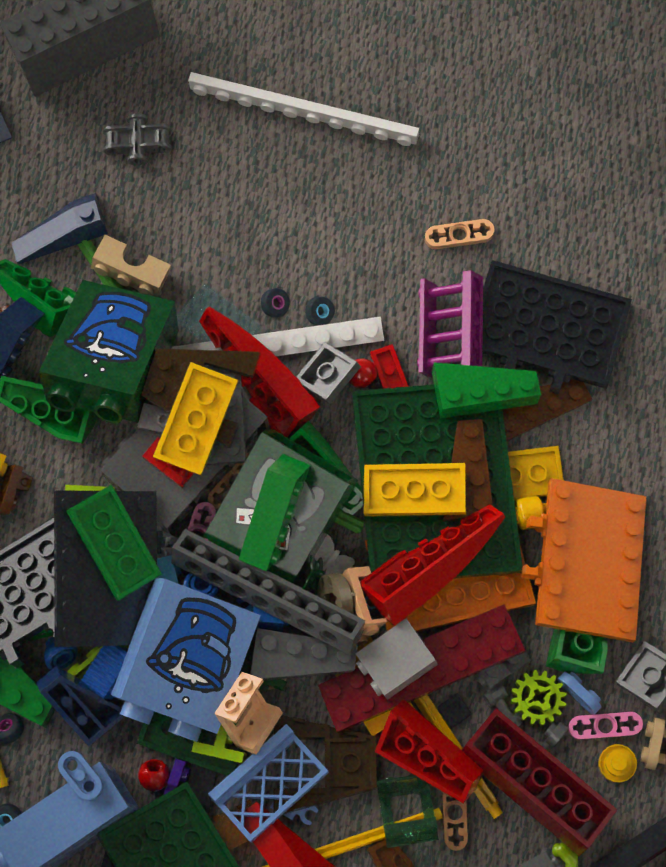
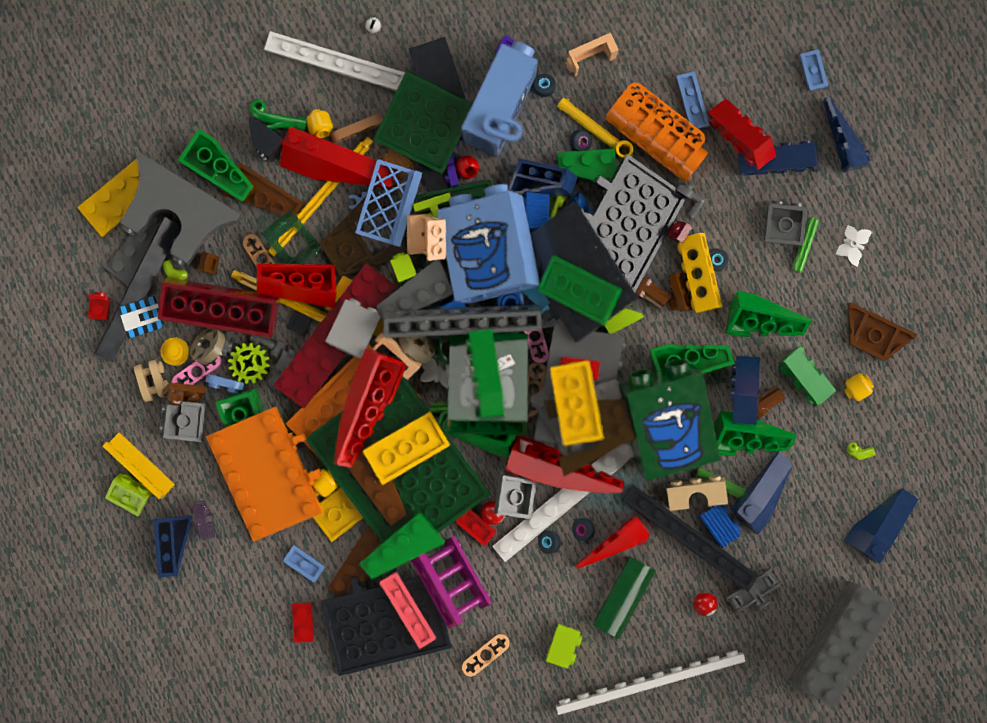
camera: 145 degrees right, 10 degrees up
none -> sticker [118,296,164,339]
none -> reddish brown hinge [162,383,206,406]
none -> dark tan piece [190,328,225,365]
none -> reddish brown tile [195,252,220,275]
none -> medium blue plate [283,545,326,583]
none -> red plate [292,602,314,643]
none -> coral plate [380,571,436,649]
none -> lime brick [391,253,417,287]
none -> lime brick [546,623,583,669]
none -> red wedge [575,516,650,569]
none -> dark green brick [593,556,656,639]
none -> black tile [622,484,759,592]
none -> reddish brown piece [635,276,670,310]
none -> red piece [693,593,718,616]
none -> blue brick [698,504,741,548]

